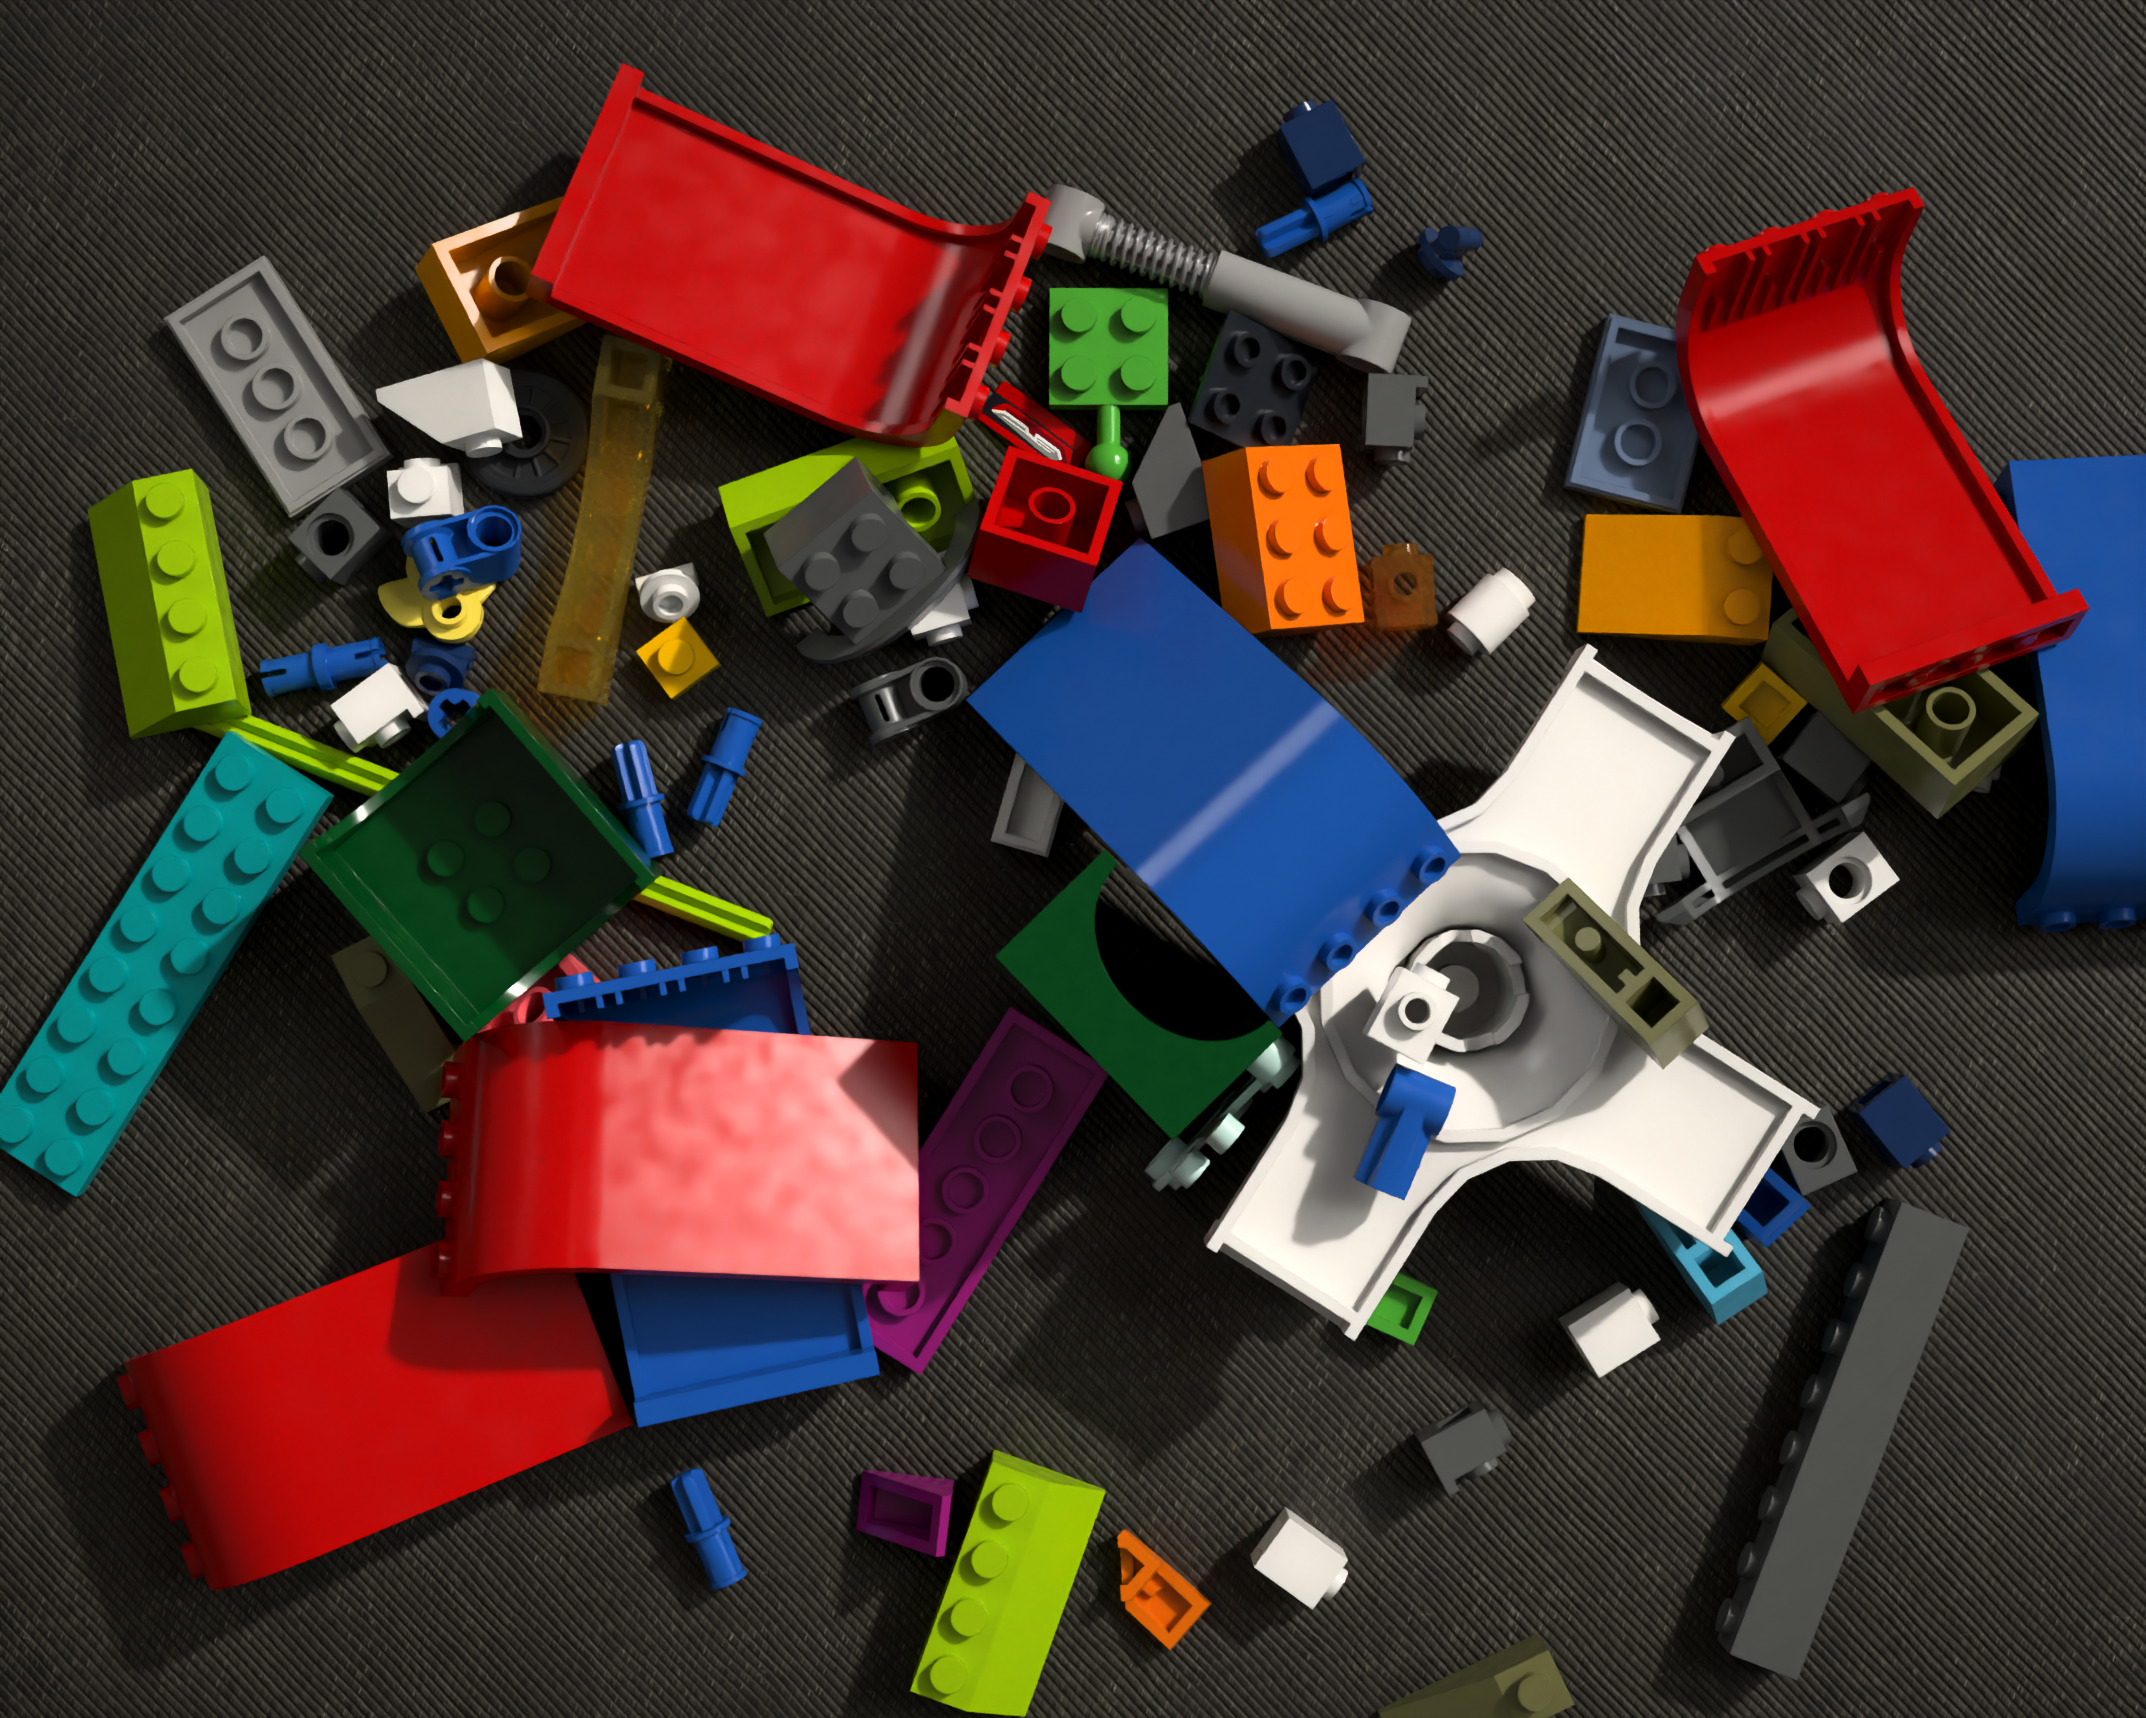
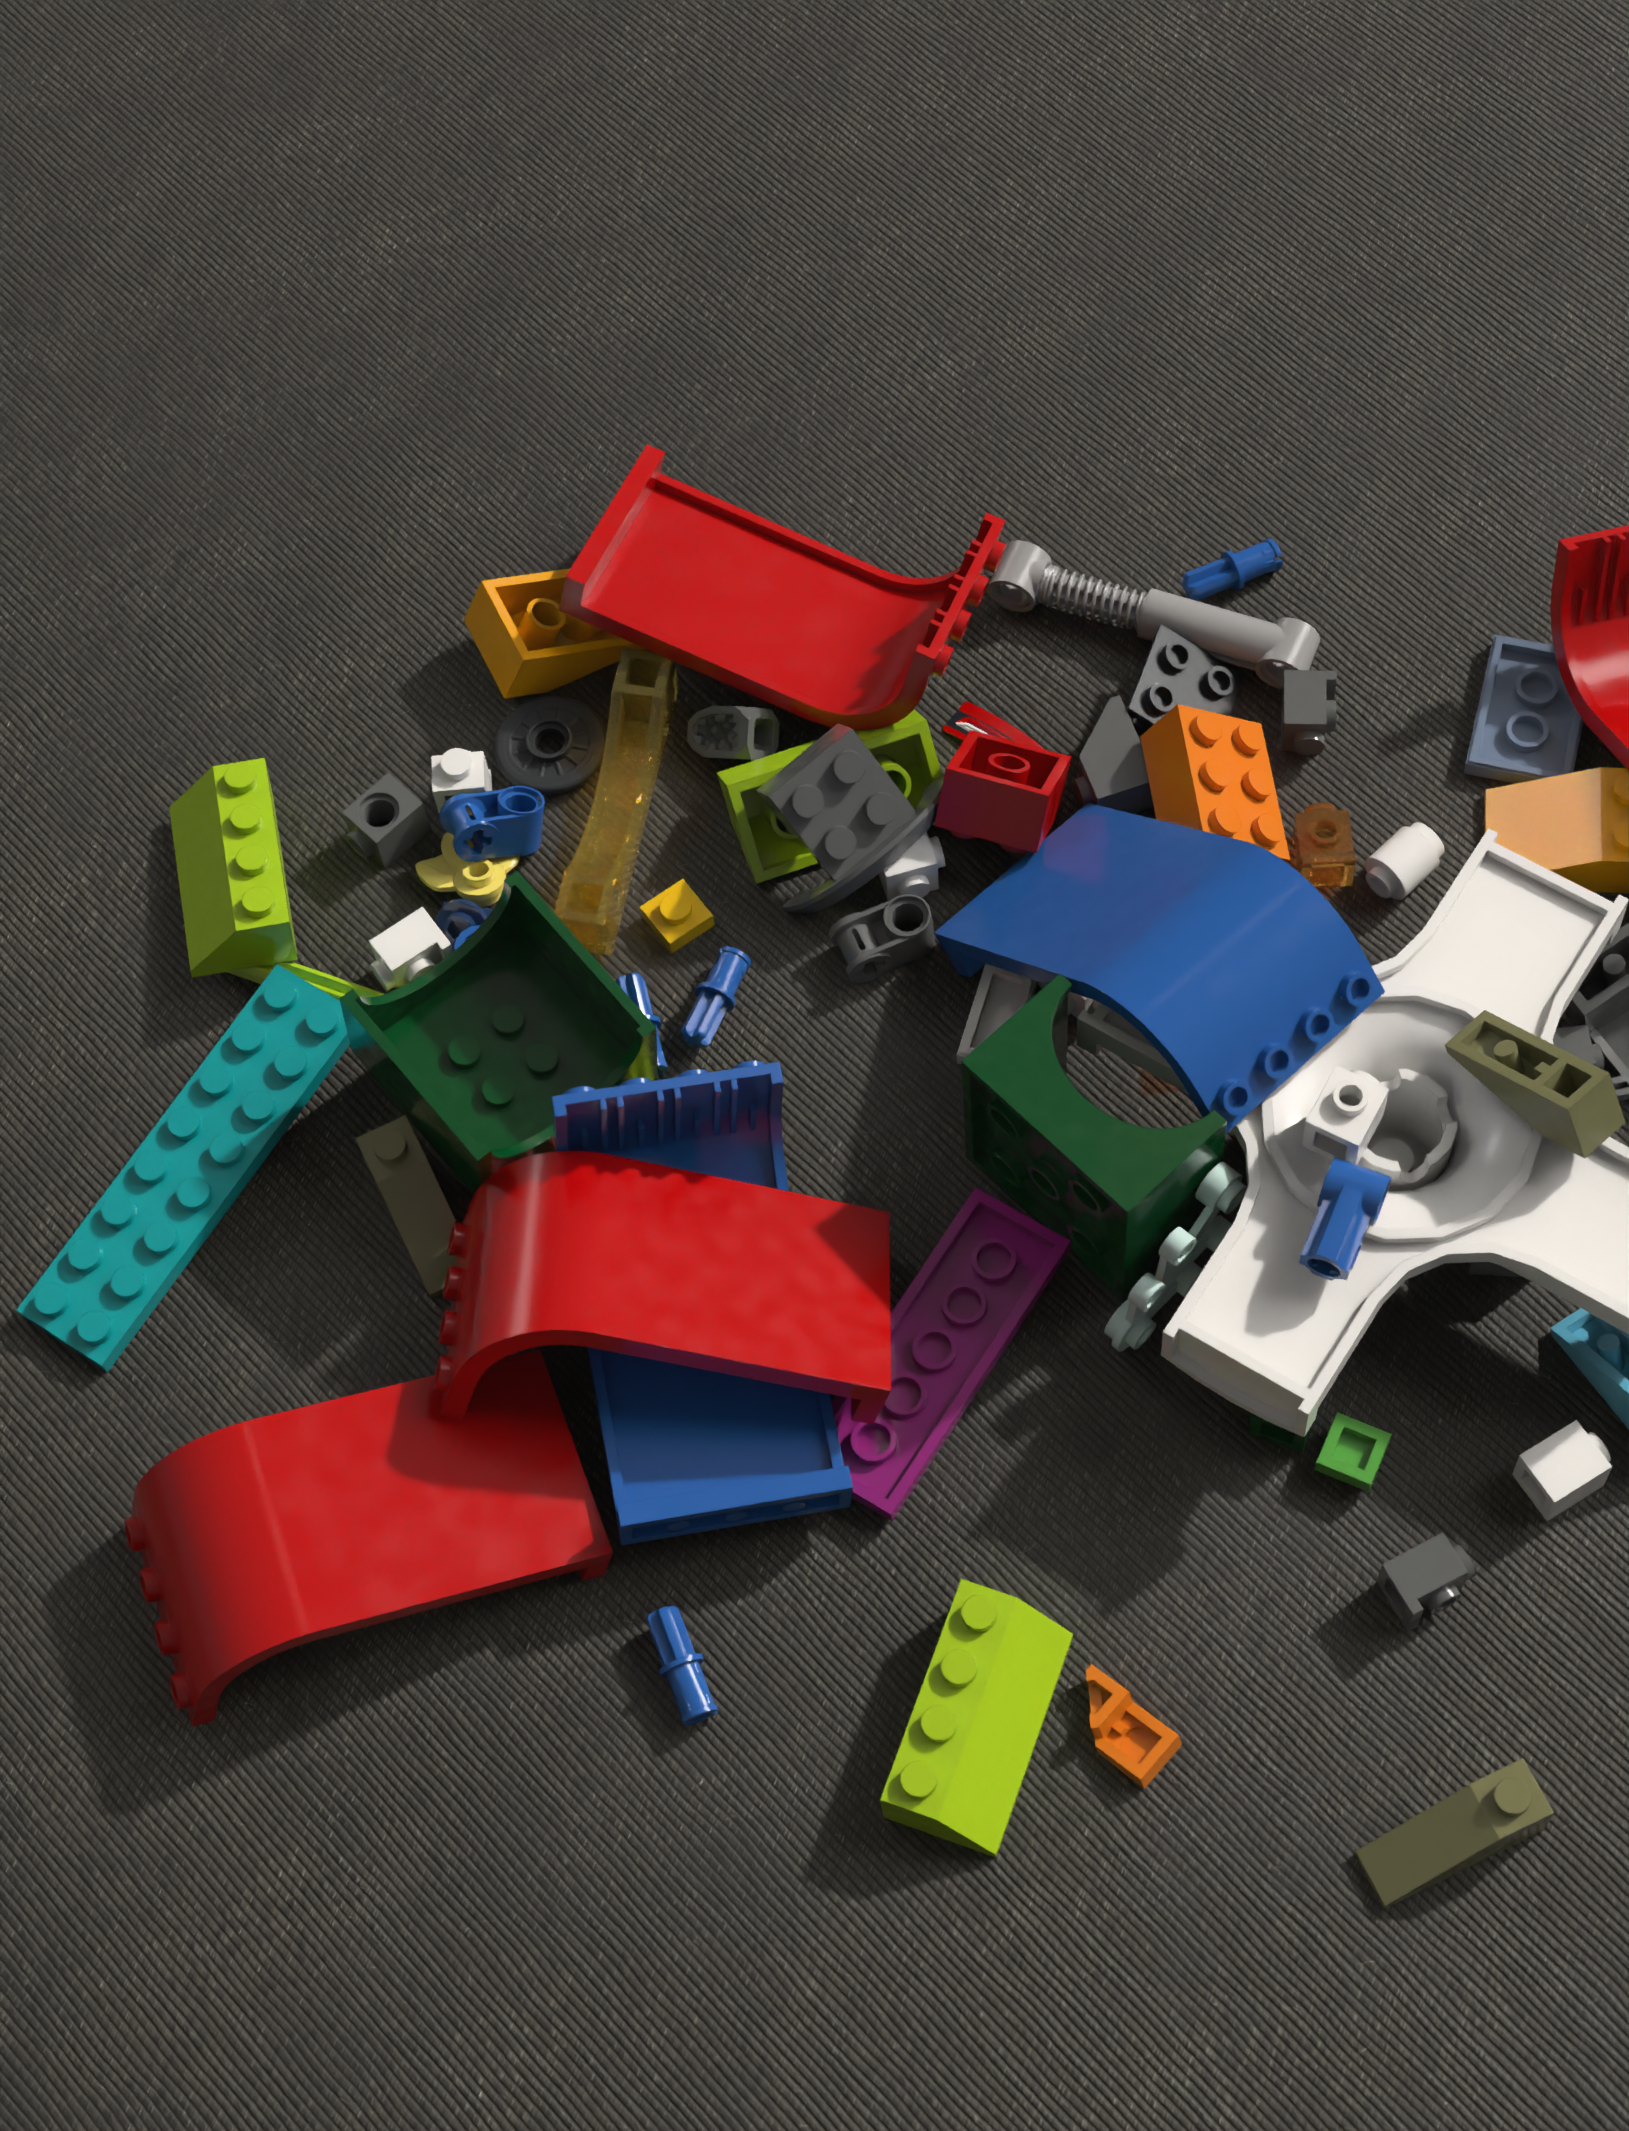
camera: 10 degrees right, 25 degrees down
light grey tile [164,255,395,520] -> none
blue pin [260,636,388,697] -> none
white slope [376,358,523,458] -> none
white plate [635,562,700,623] -> none
magenta slope [856,1470,955,1557] -> none
bright green plate [1049,288,1168,485] -> none
white brick [1251,1507,1348,1610] -> none
dark blue brick [1275,99,1366,199] -> none
dark blue plate [1417,225,1483,281] -> none
none -> dark grey rock [687,706,780,761]

